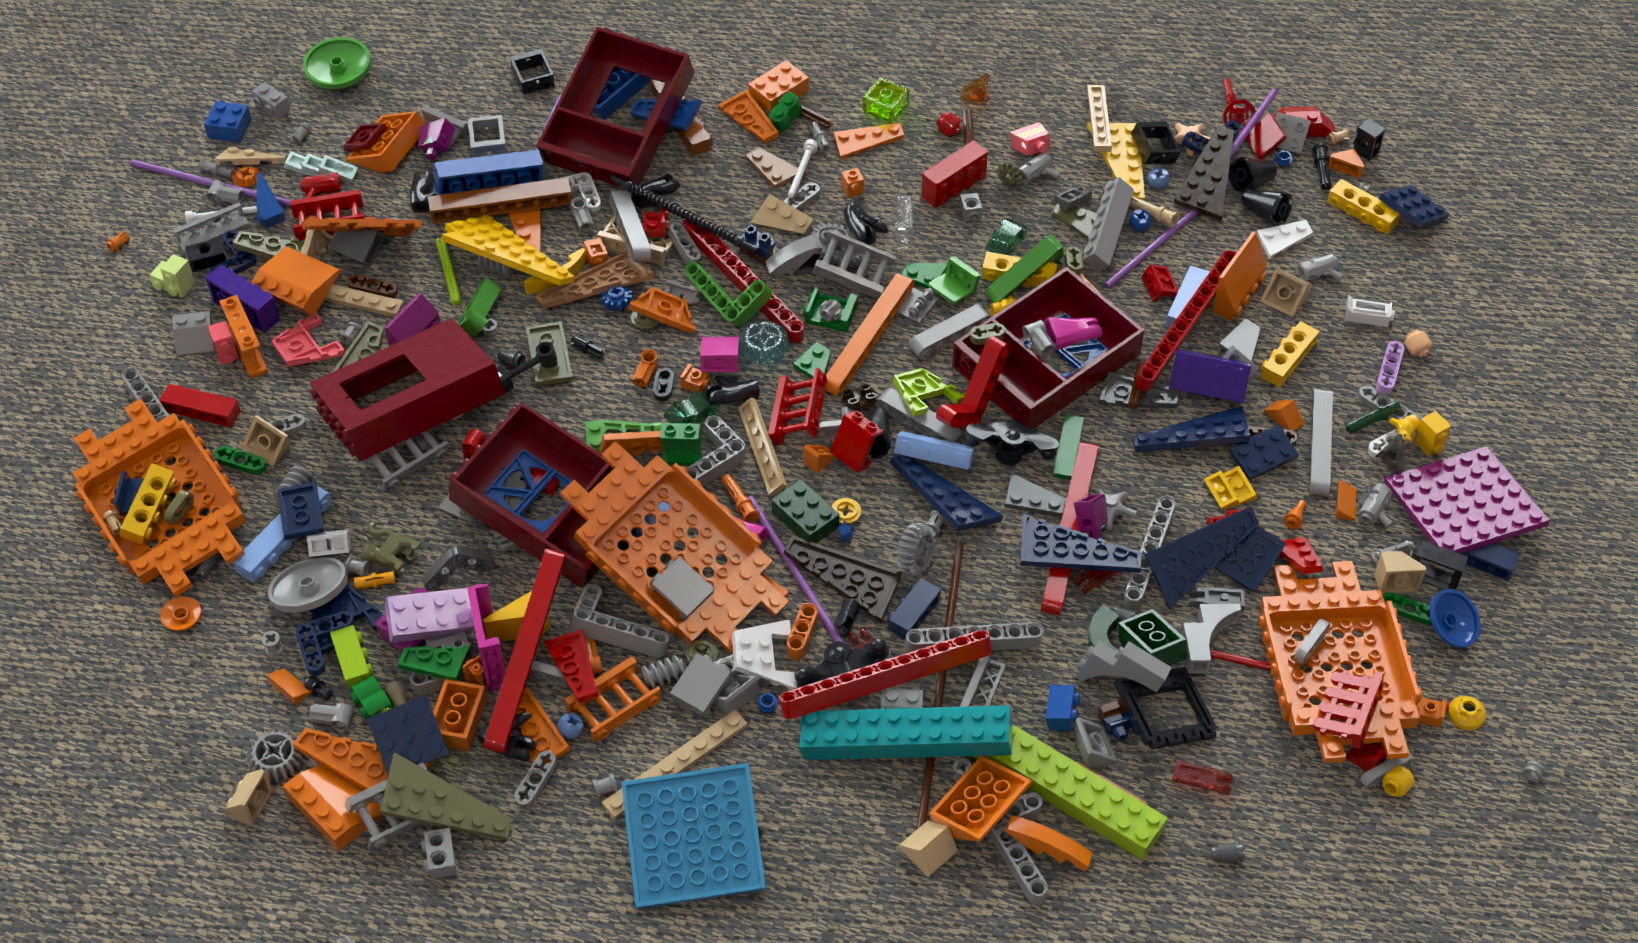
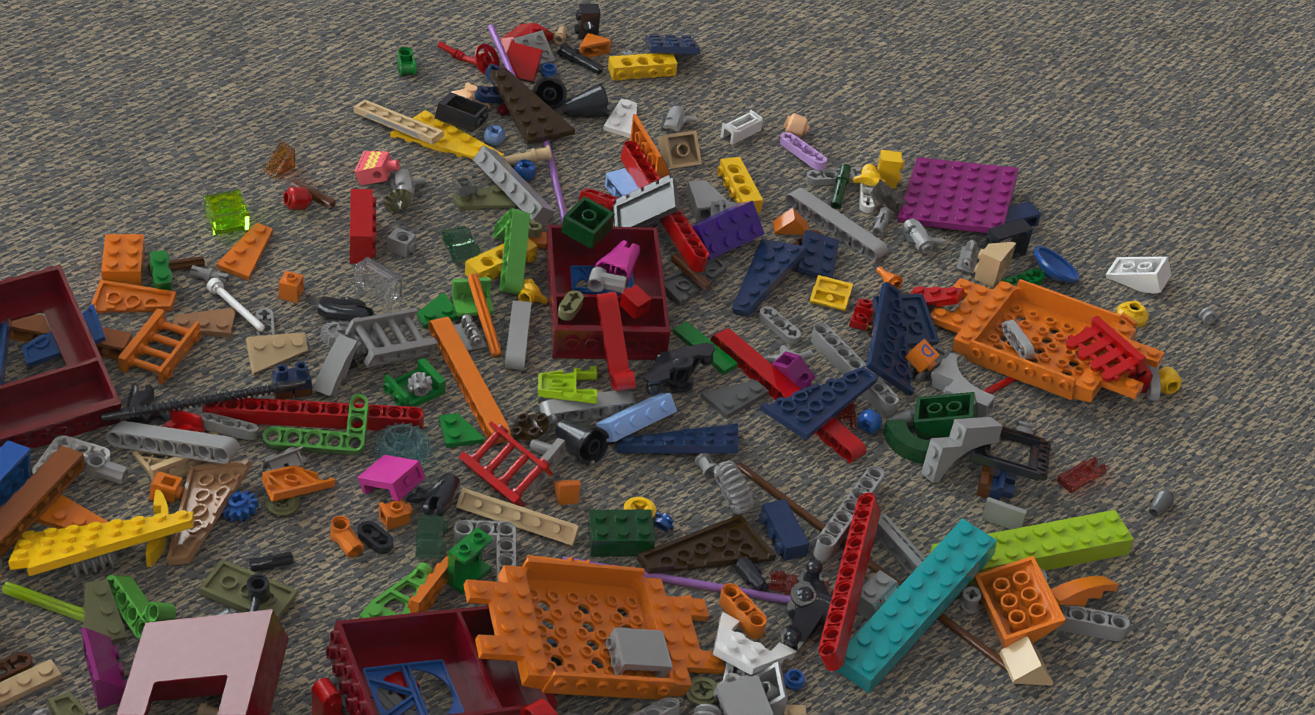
camera: 60 degrees left, 10 degrees down
red panel [829,411,883,473] -> none
blue brick [1045,685,1080,731] -> none
orange slope [1335,480,1357,521] -> none
none -> olive wing [82,579,127,650]
none -> orange fence [118,308,202,385]
none -> green piece [397,47,417,76]
none -> orange axle [468,273,502,357]
none -> dark green brick [562,196,615,249]
none -> hinge [614,174,679,227]
none -> red brick [620,285,652,319]
none -> light grey beam [759,306,801,344]
none -> blue piece [857,409,882,434]
none -> light grey pin [872,207,891,237]
none -> orange brick [905,339,940,373]
none -> light grey bush [1016,421,1036,435]
none -> white slope [1106,257,1171,294]

